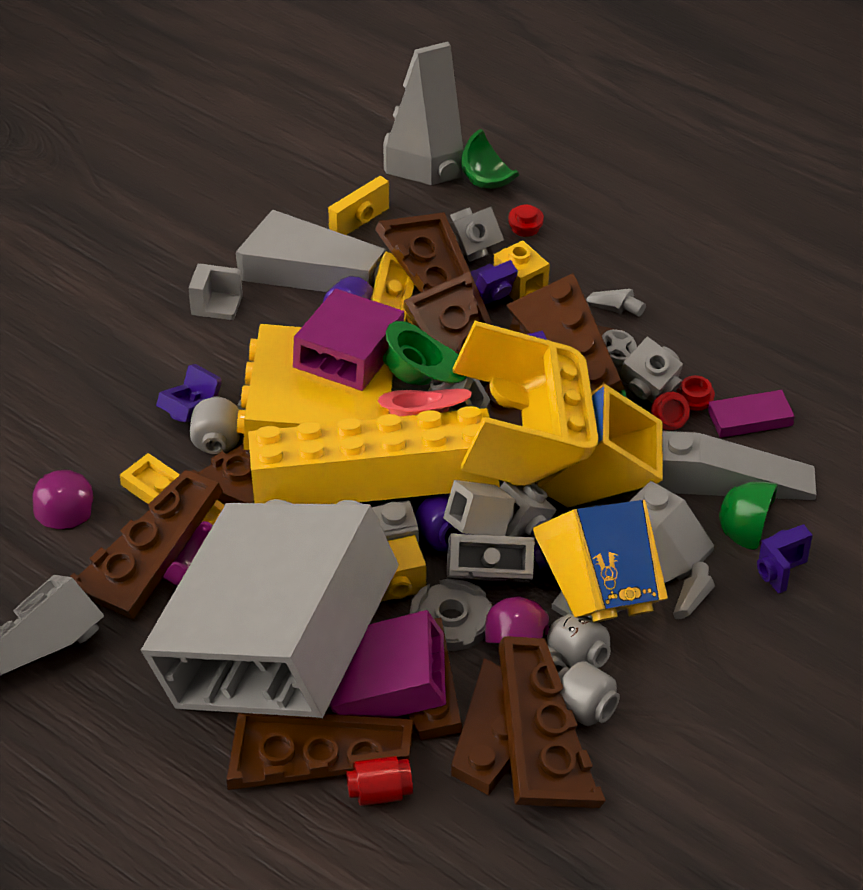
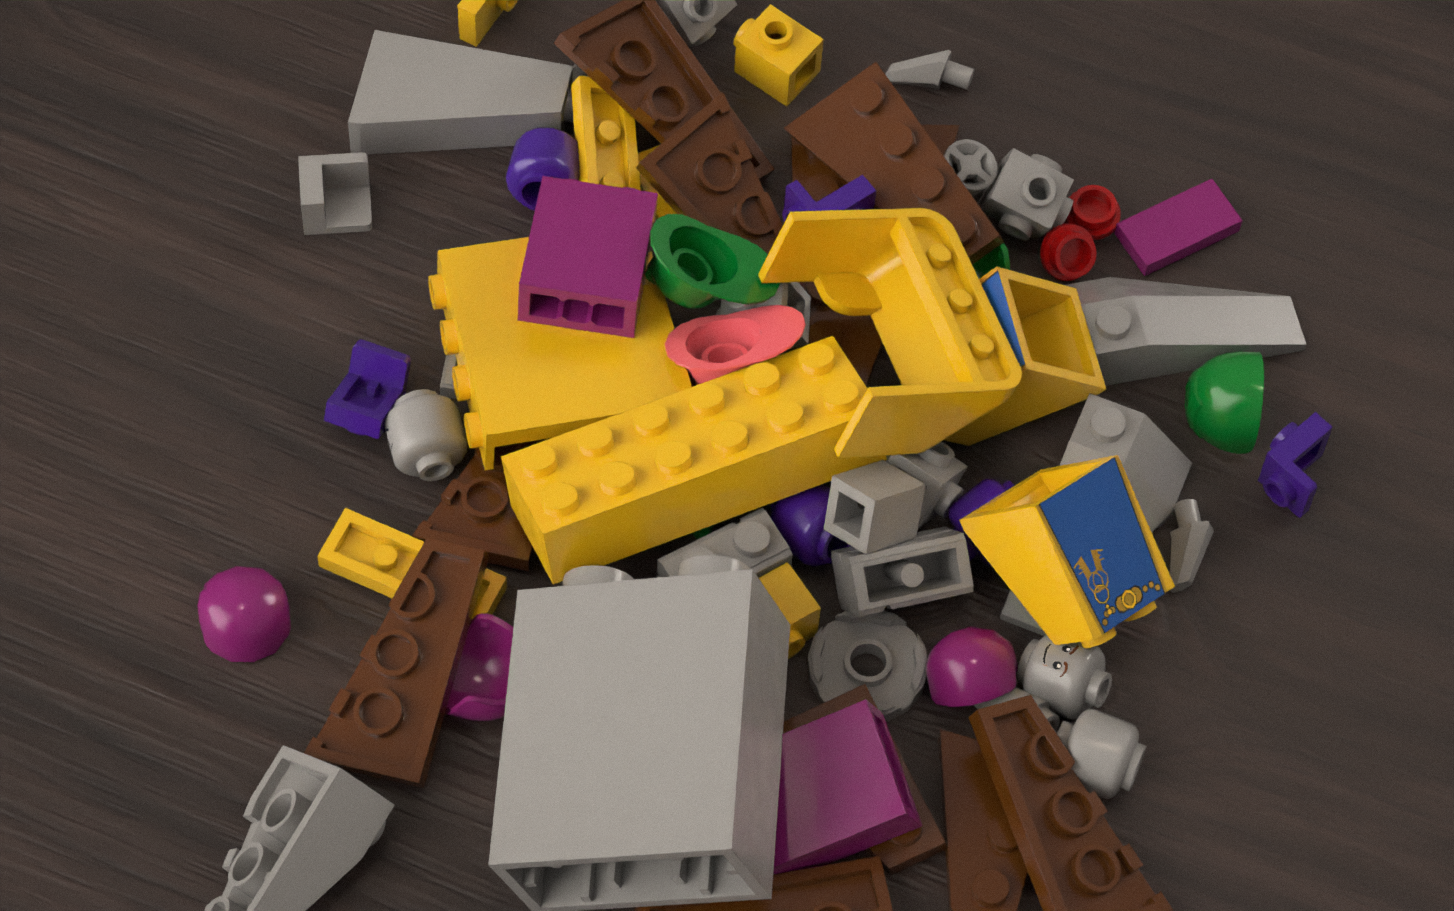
camera: 20 degrees left, 15 degrees up
dark purple bracket [471,260,518,305] -> none

